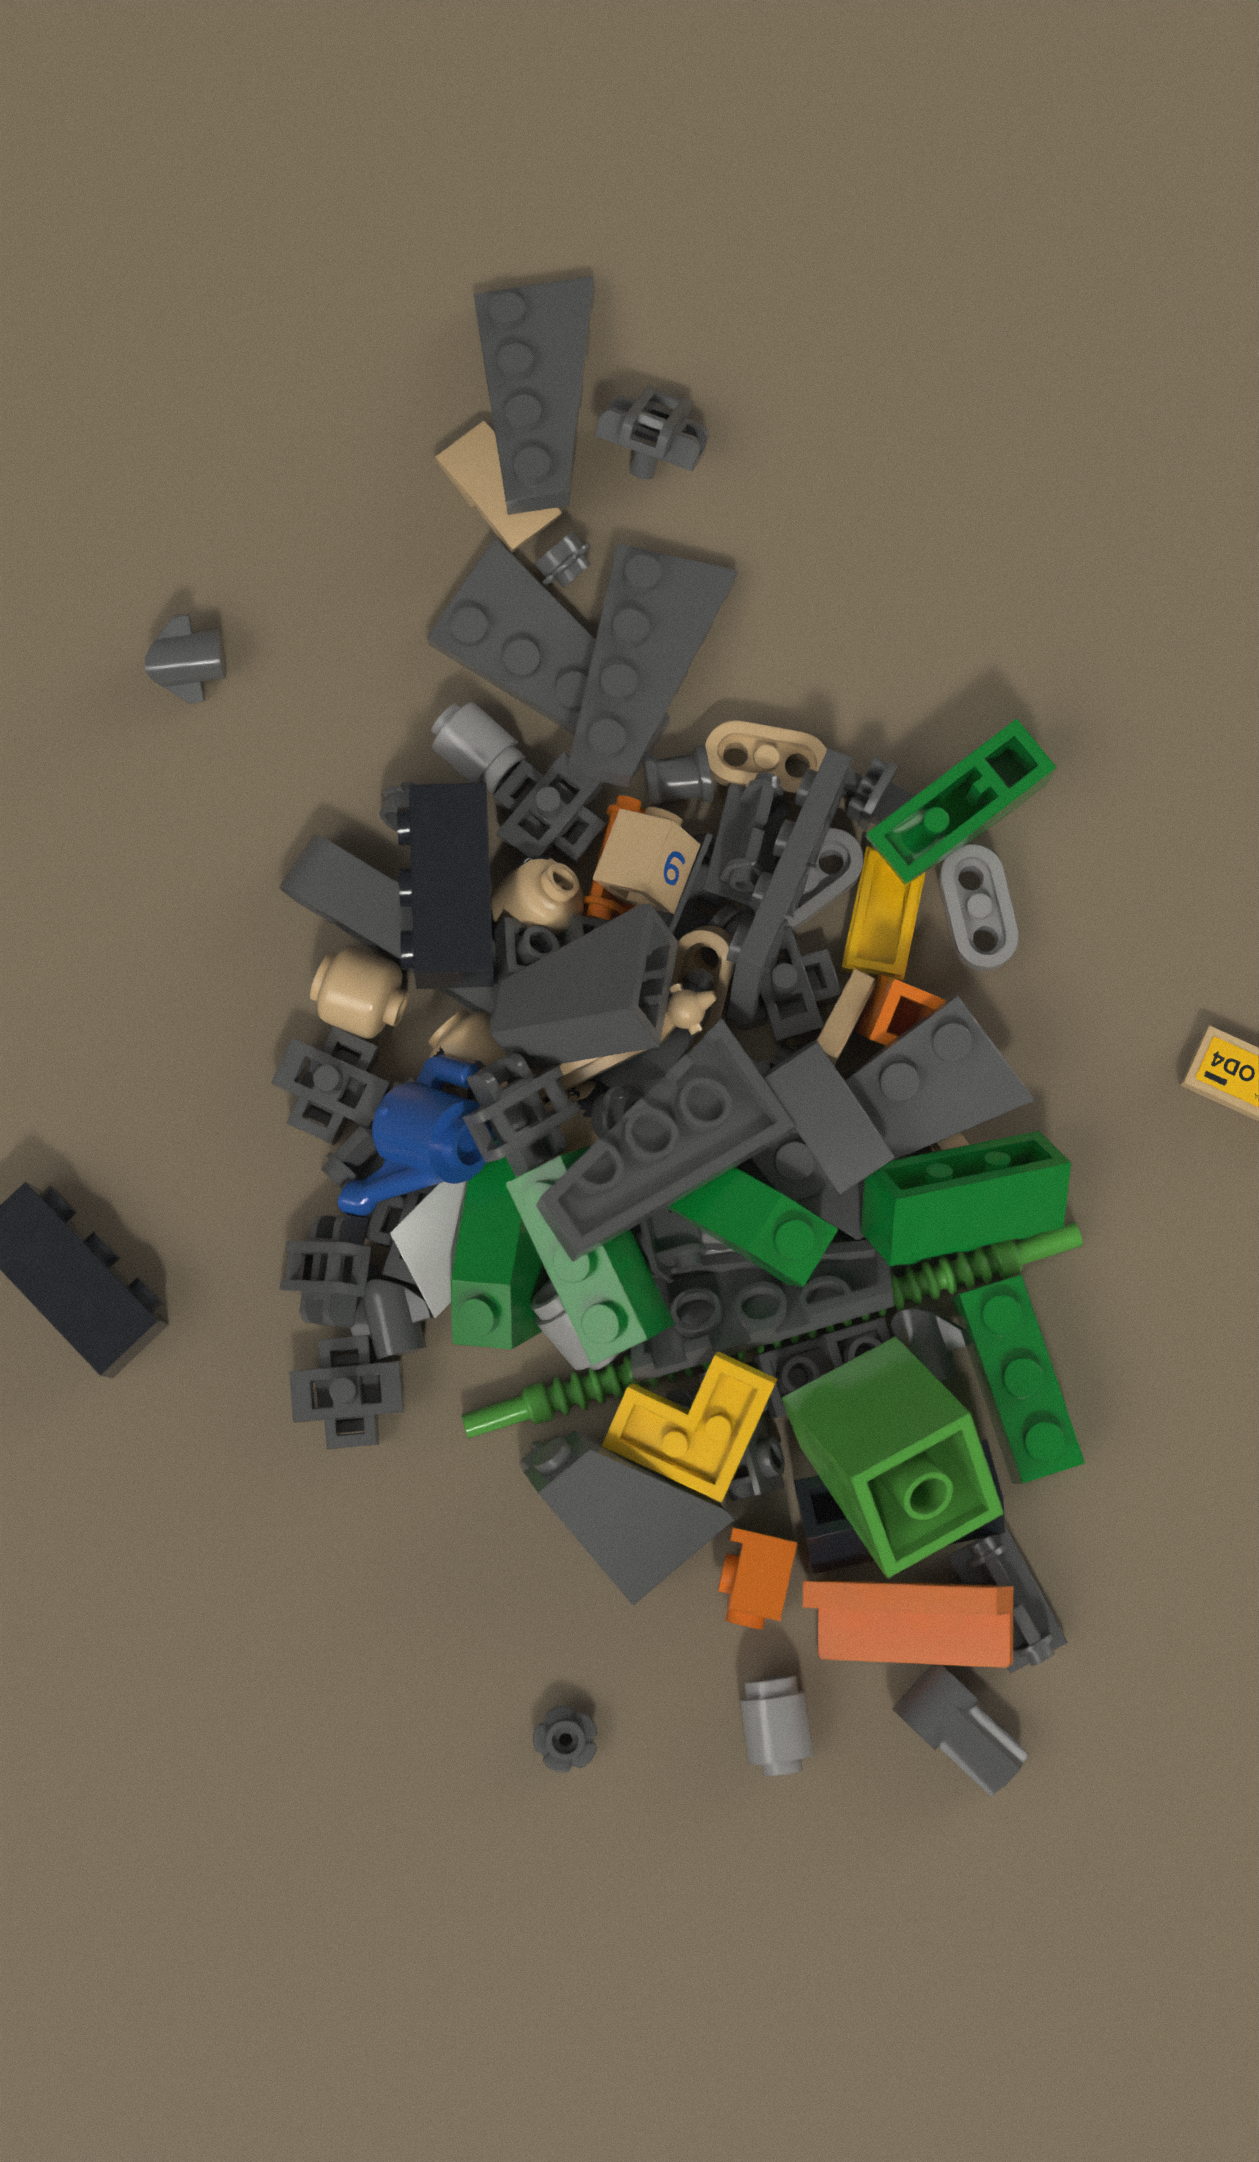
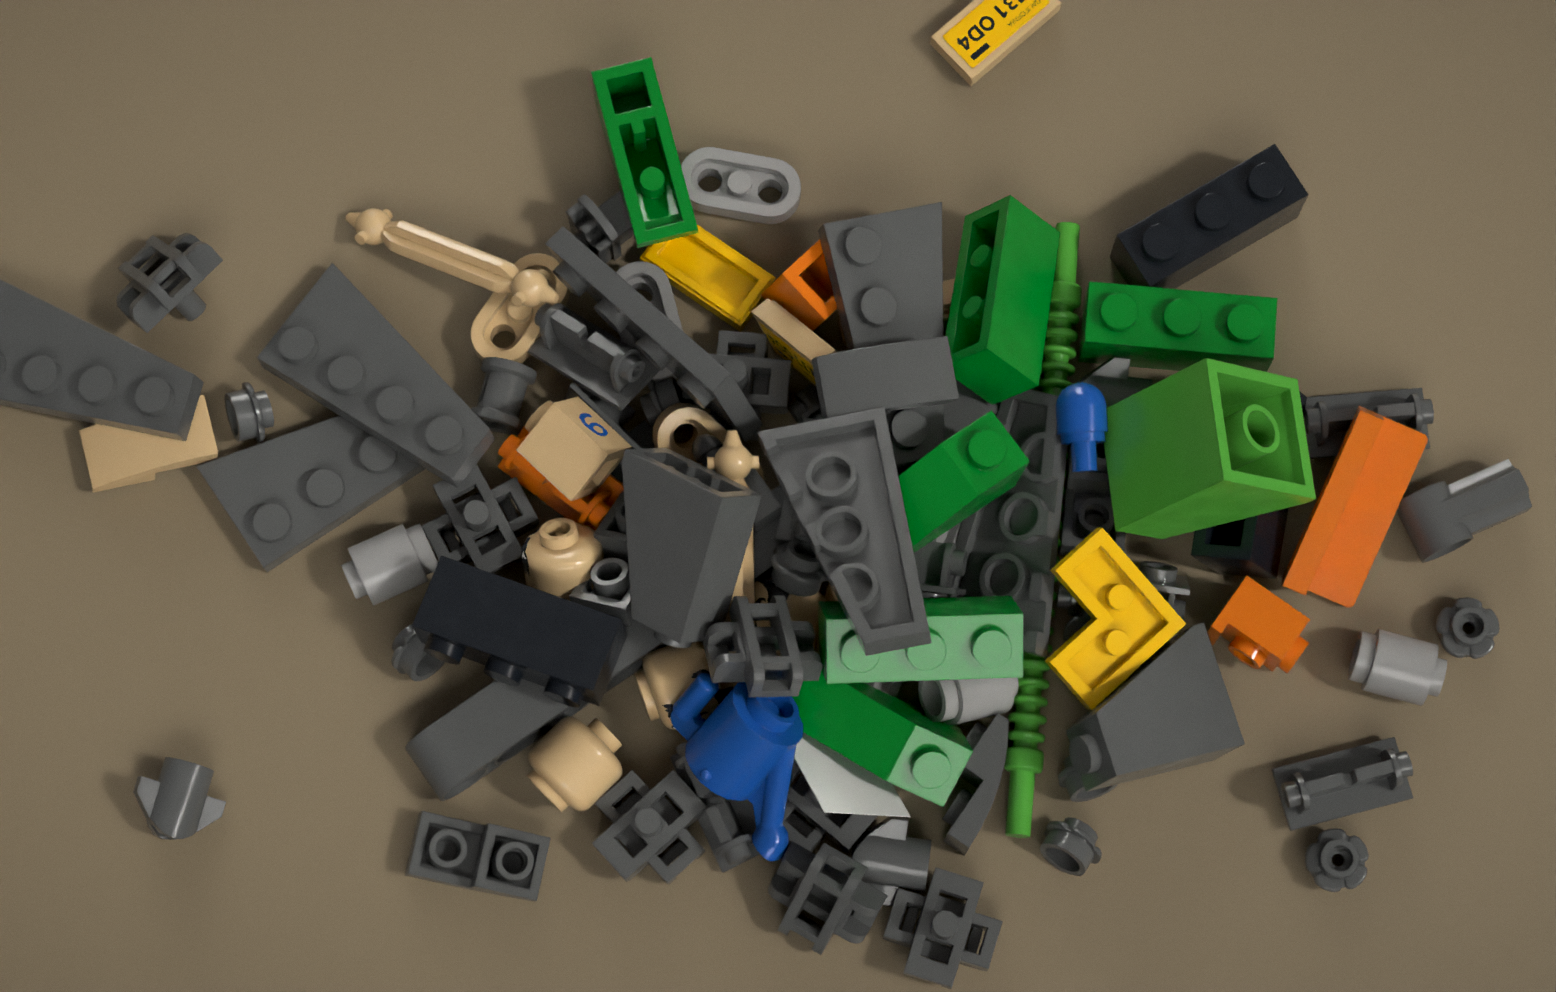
camera: 70 degrees left, 5 degrees down
none -> tan wheel [346,208,559,307]
none -> dark grey slope [405,811,551,902]
none -> dark grey slope [942,713,1009,856]
none -> dark grey plate [1040,817,1102,876]
none -> blue cylinder [1056,382,1108,472]
none -> black brick [1110,144,1309,289]
none -> dark grey hinge [1272,737,1413,831]
none -> dark grey plate [1436,597,1500,659]

